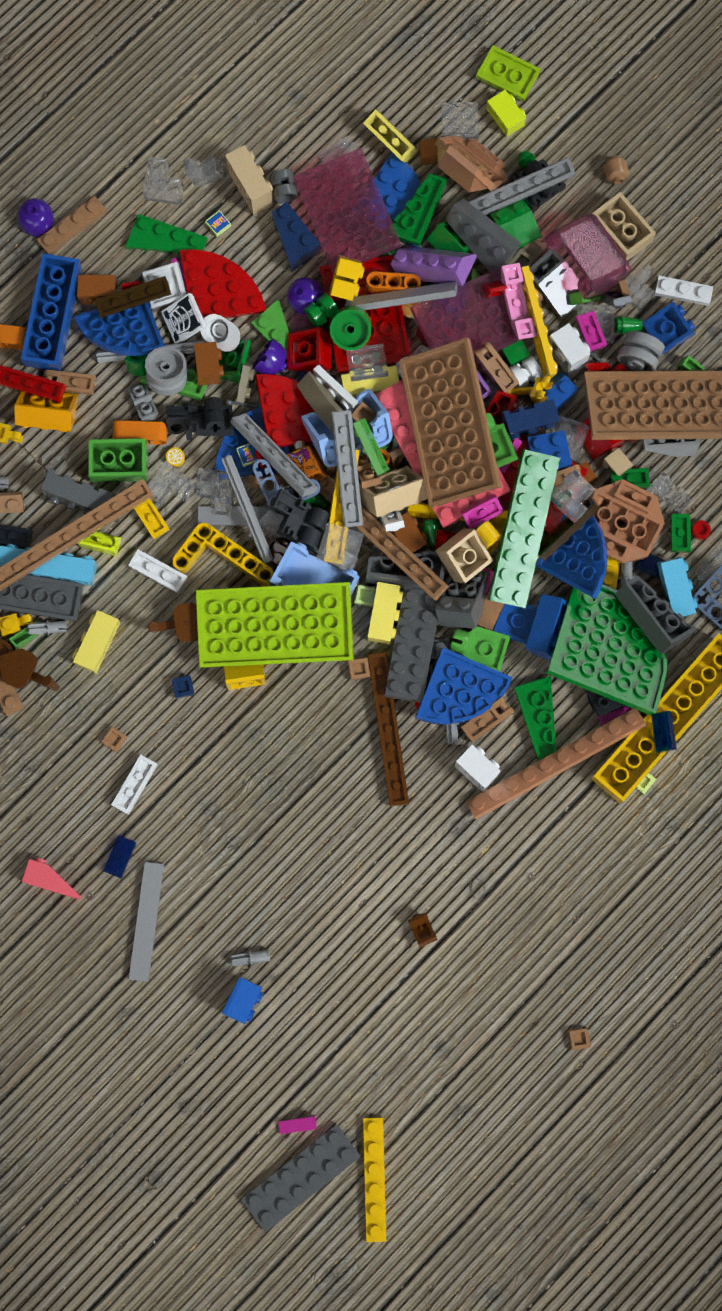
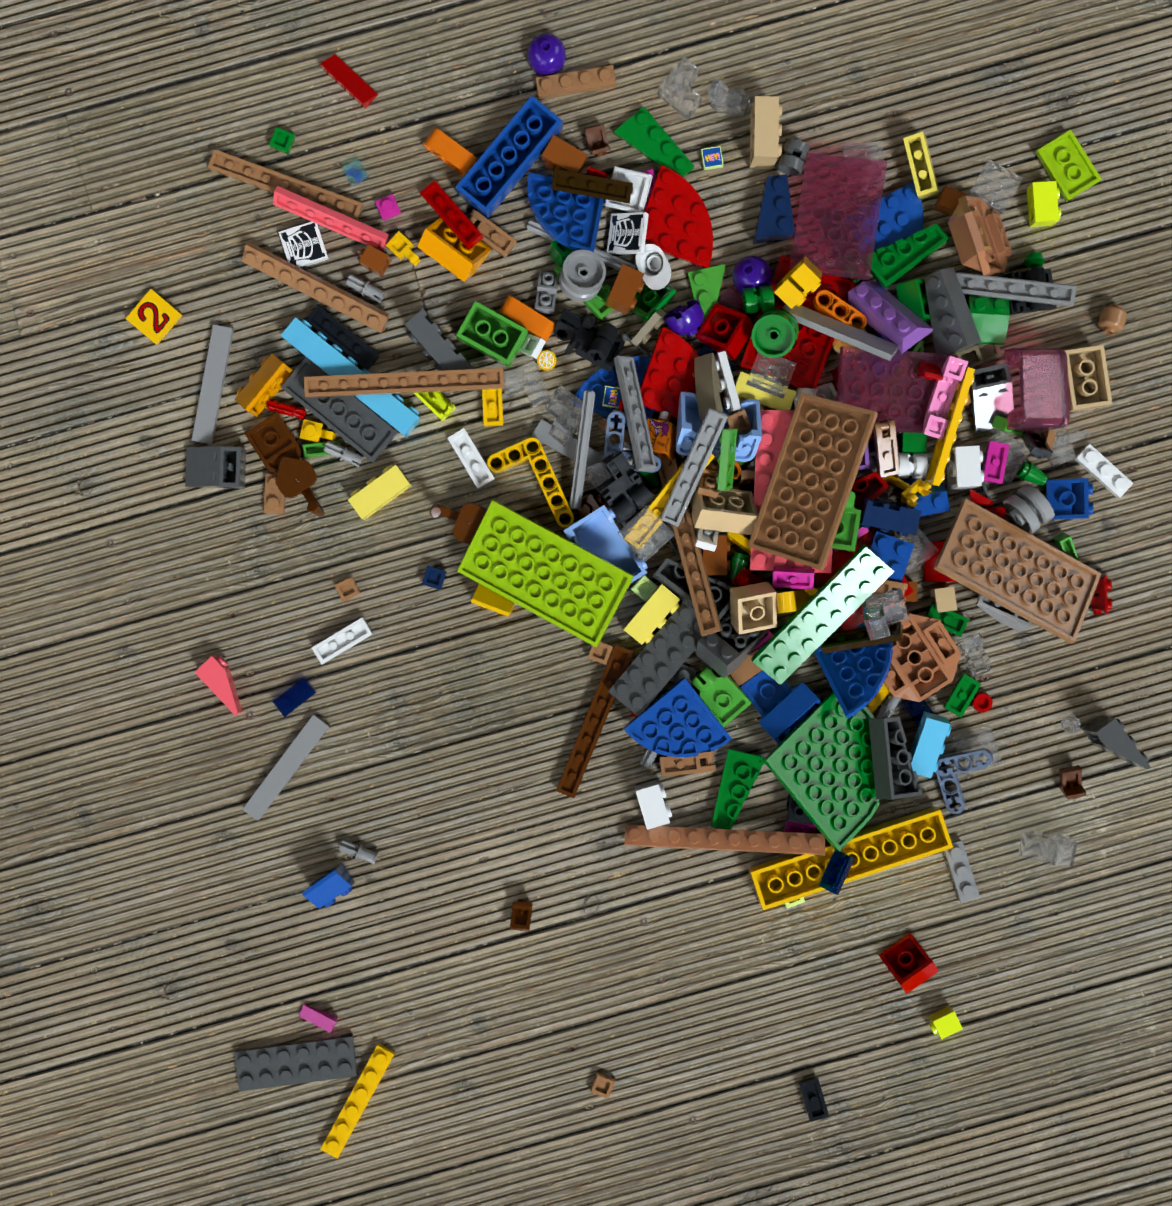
camera: 30 degrees right, 10 degrees up
none -> plate [520,334,546,359]
none -> reddish brown bracket [584,124,610,157]

